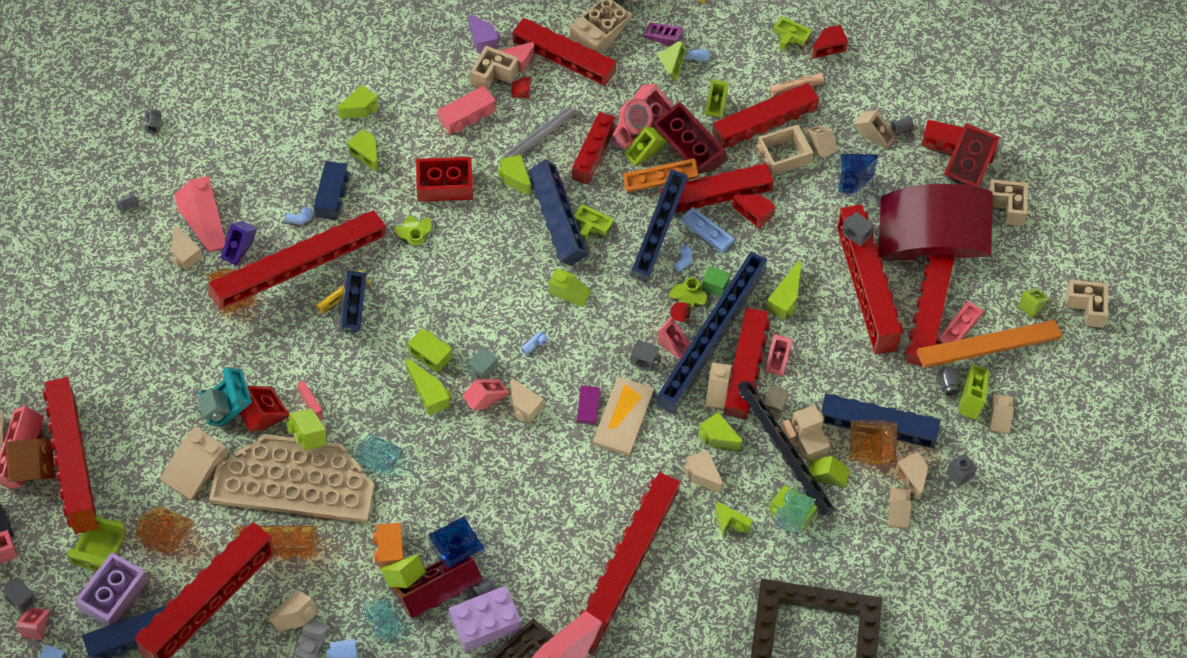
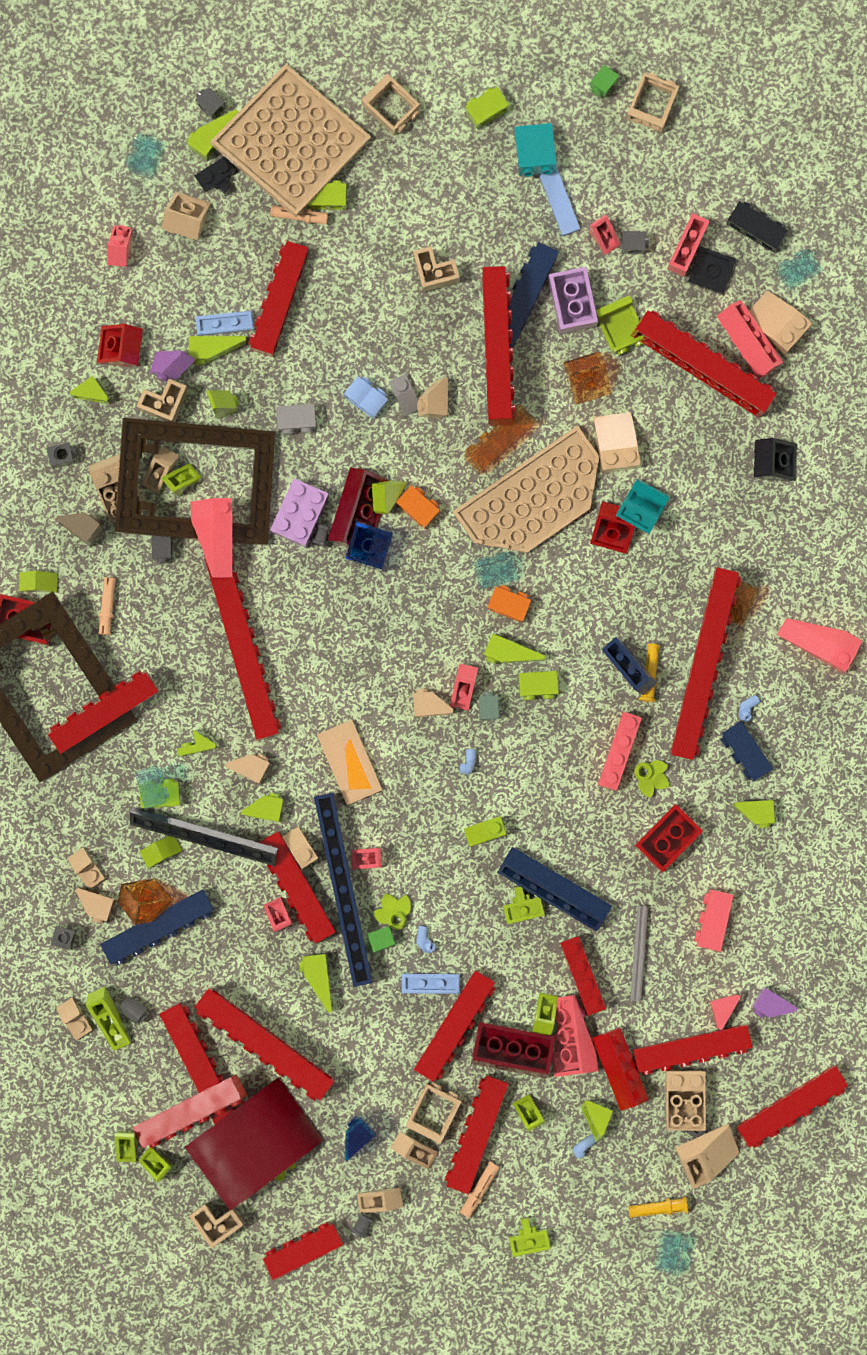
camera: 140 degrees right, 25 degrees up
dark orange slope [5,439,55,482] -> none
tan slope [171,225,203,271] -> none
sand green brick [198,388,230,421] -> none
dark purple slope [220,221,258,265] -> none
lime brick [287,408,326,451] -> none
coral tile [297,381,323,420] -> none
lime slope [337,84,379,119] -> none
clear light blue bracket [362,595,406,642] -> none
tan brick [470,46,519,90] -> none
lime slope [497,155,531,195] -> none
red slope [511,76,530,98] -> none
magenta tile [577,385,600,425] -> none
tile [620,98,653,135] -> none
orange plate [623,158,699,193] -> none
dark blue brick [629,169,688,283] -> none
dark grey brick [630,340,661,371] -> none
magenta slope [643,22,683,46] -> none
red brick [670,302,692,322] -> none
red slope [732,195,776,229] -> none
dark tan brick [764,385,789,418] -> none
light nougat tile [781,419,797,445] -> none
tan brick [791,405,831,463] -> none
red slope [812,25,848,59] -> none
dark grey brick [843,212,874,247] -> none
orange tile [917,320,1062,368] -> none
coral tile [936,301,984,344] -> none
red brick [944,123,1000,187] -> none
tan brick [1065,280,1108,328] -> none
none -> red brick [48,670,159,754]
none -> brick [132,1074,247,1148]
none -> lime slope [138,1147,173,1183]
none -> orange brick [487,585,531,623]
none -> red brick [592,1027,649,1111]
none -> coral brick [598,711,642,792]
none -> black slope [753,438,797,481]

